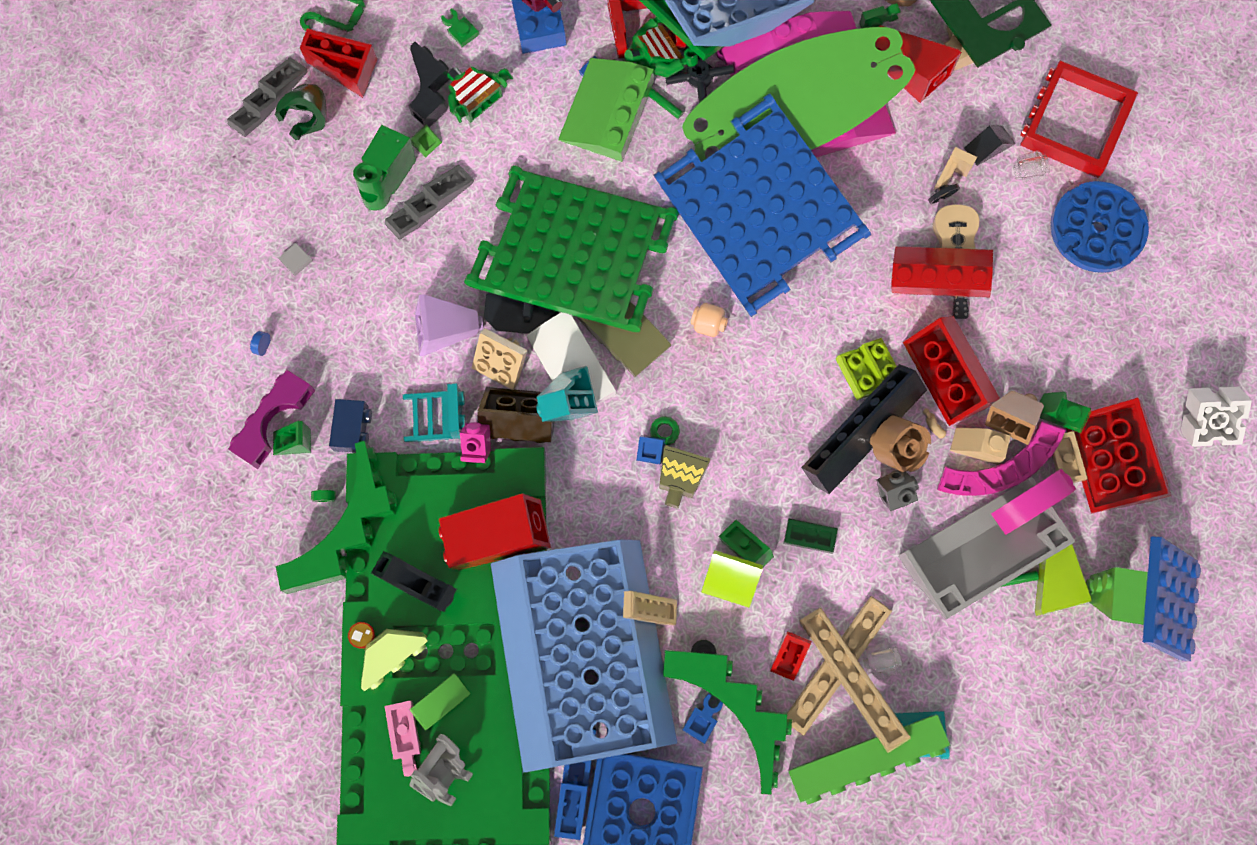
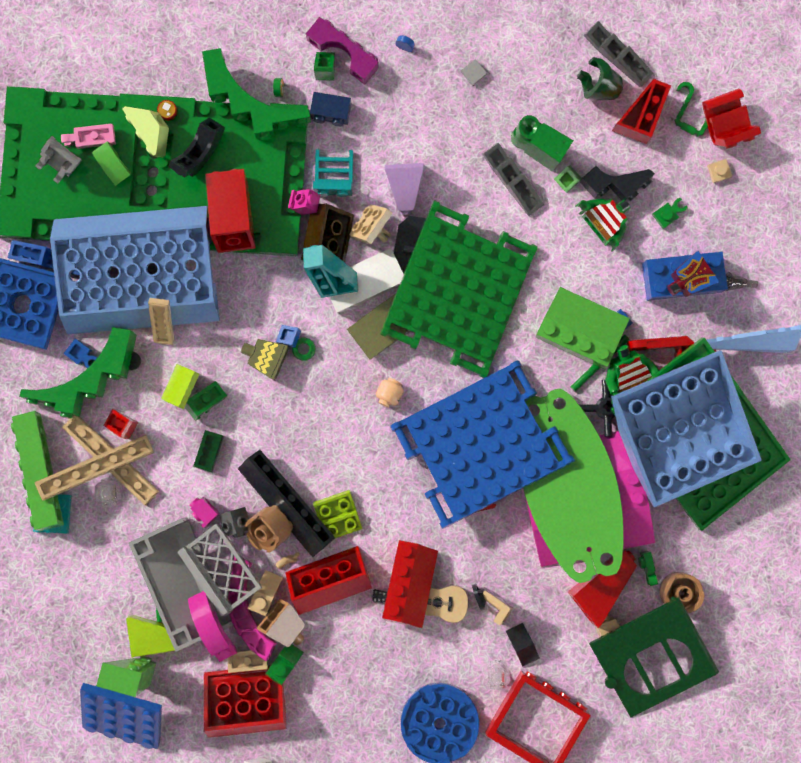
camera: 90 degrees right, 10 degrees up
none -> light grey fence [177,523,262,617]
none -> dark pink brick [189,497,220,528]

